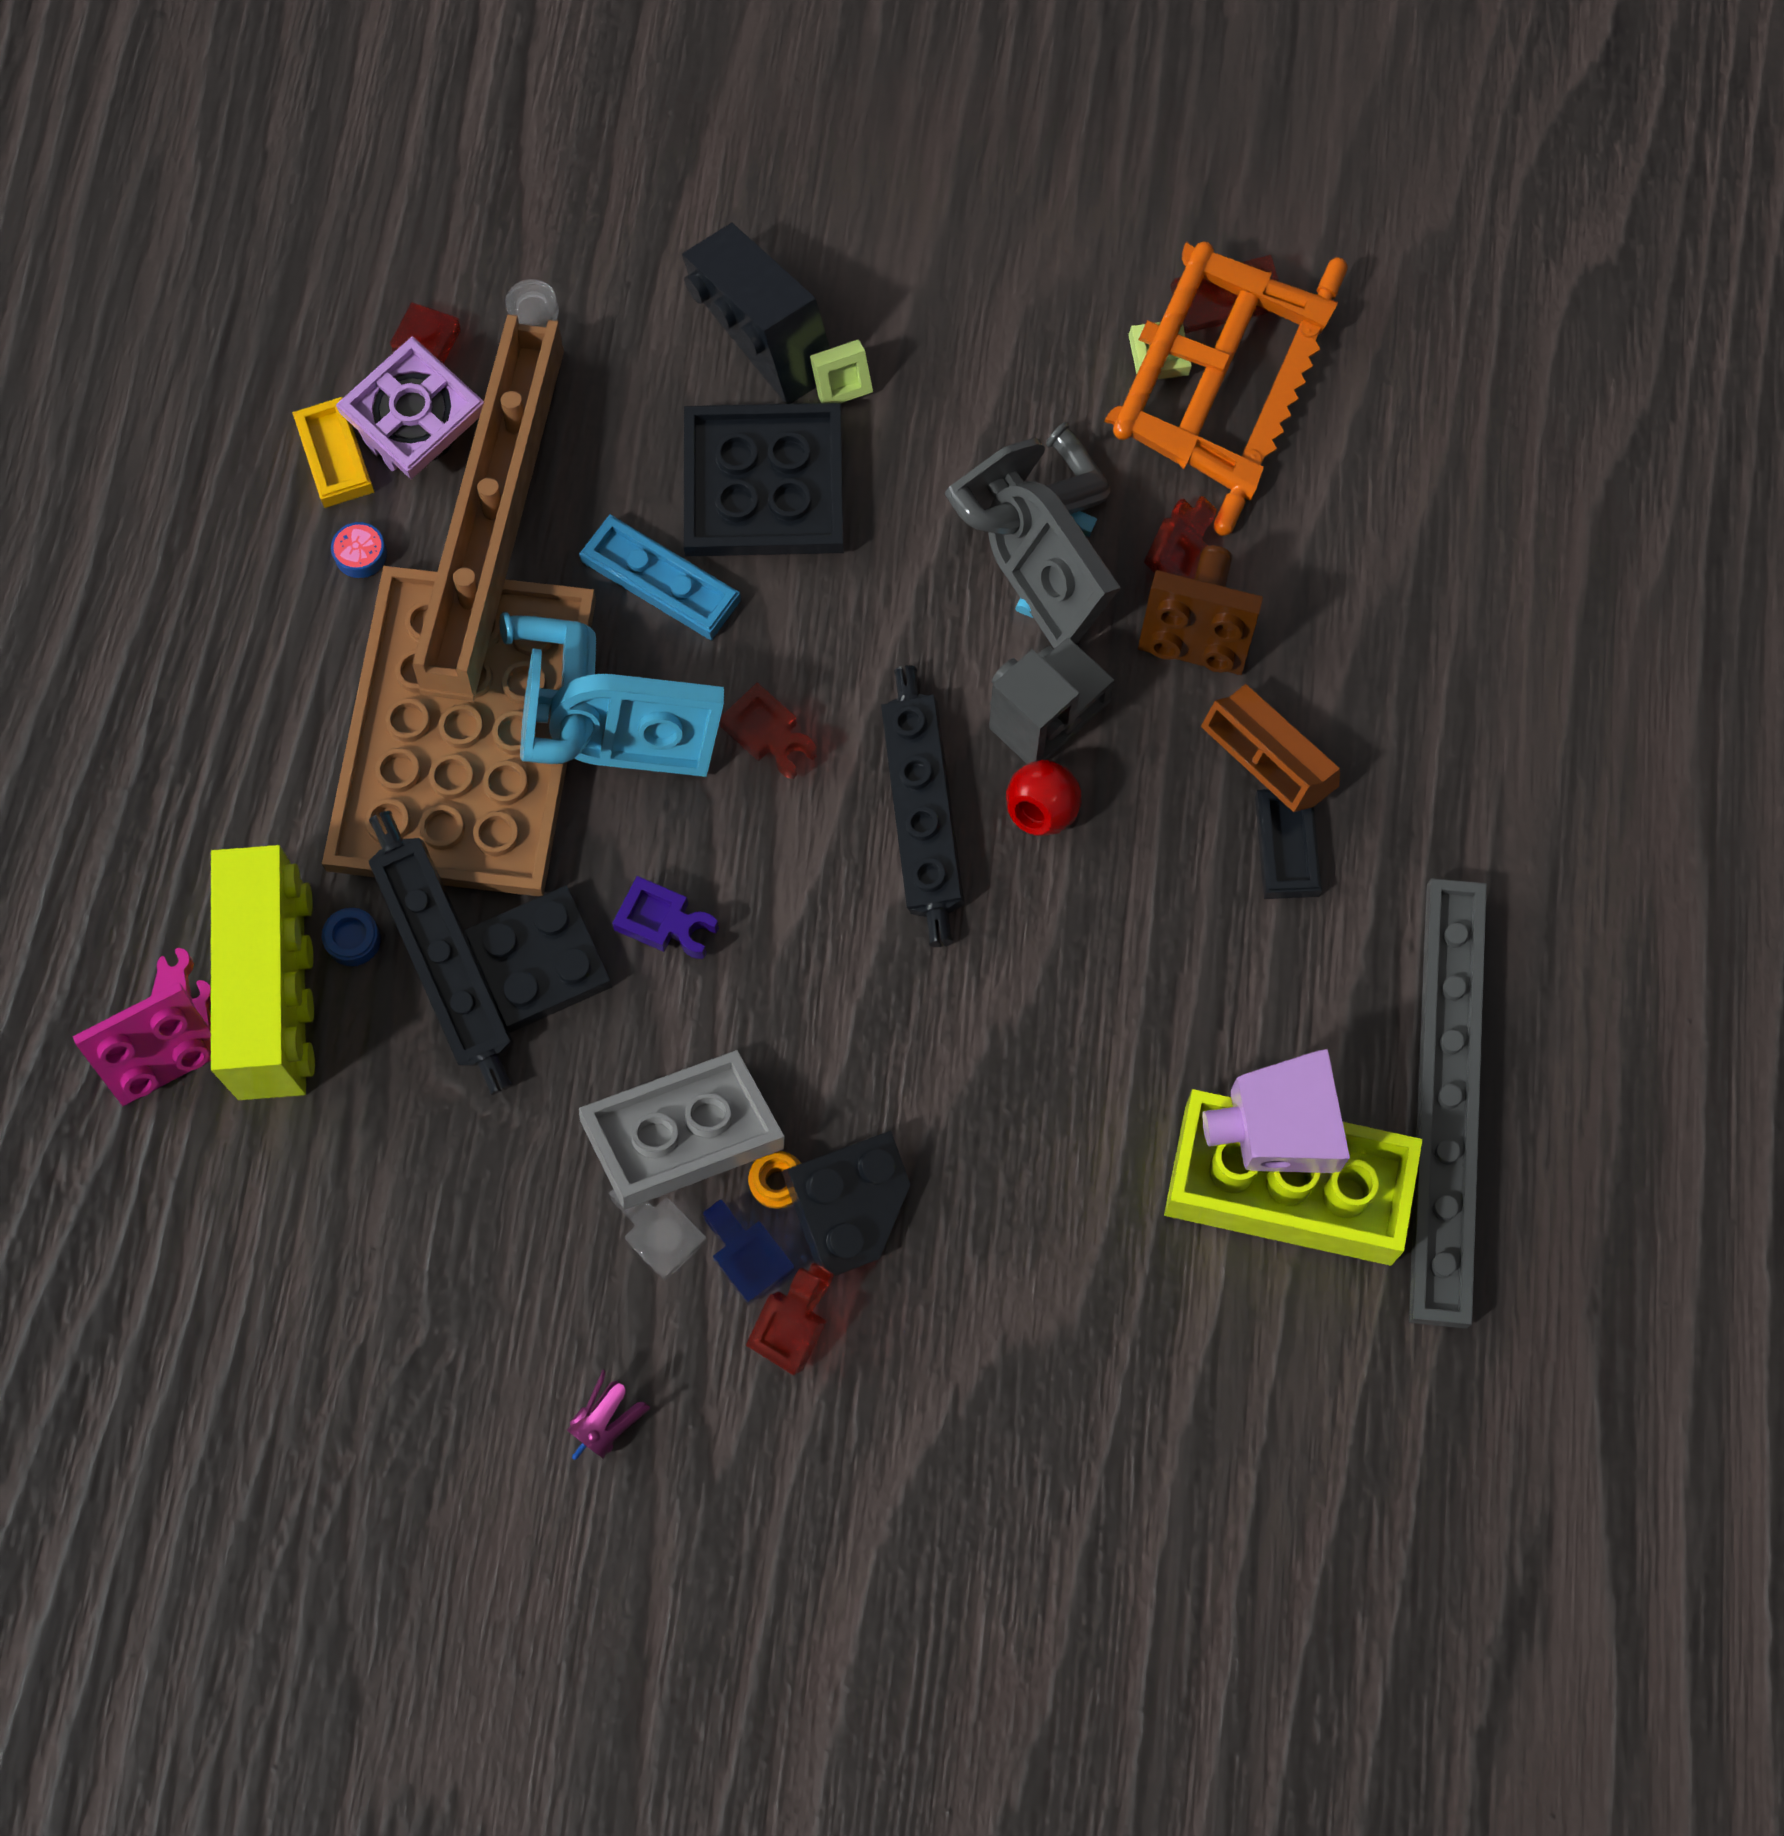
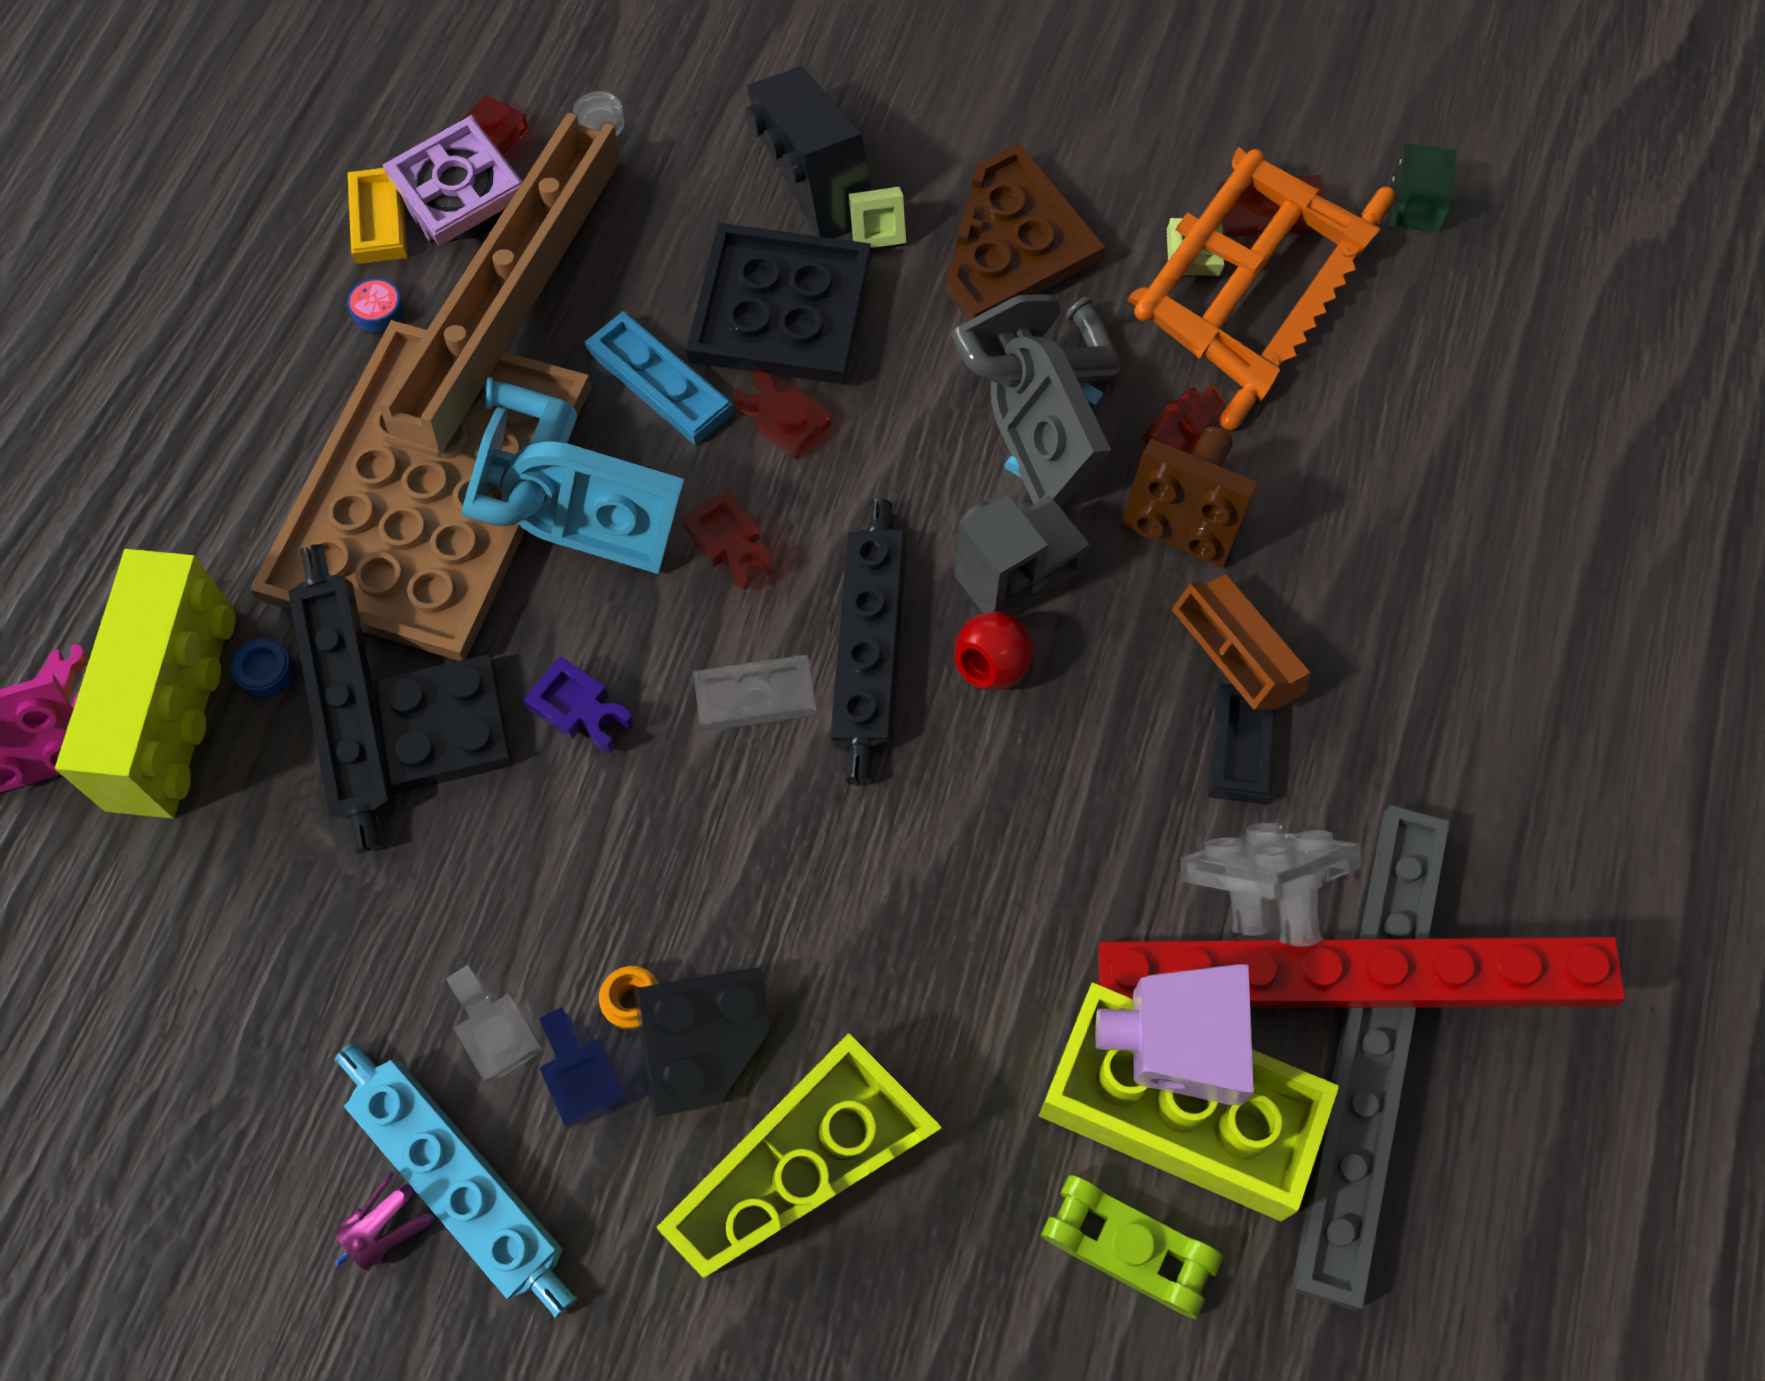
camera: 10 degrees right, 5 degrees down
light grey plate [579,1050,785,1210] -> none
clear red plate [746,1263,834,1376] -> none
none -> medium azure plate [335,1042,578,1319]
none -> neon yellow wedge [656,1033,942,1279]
none -> clear plate [693,655,817,732]
none -> clear red plate [733,370,831,460]
none -> reddish brown plate [946,143,1105,320]
none -> lime plate [1041,1175,1224,1319]
none -> red plate [1099,937,1625,1008]
none -> clear plate [1180,823,1361,946]
none -> clear green brick [1388,143,1456,232]

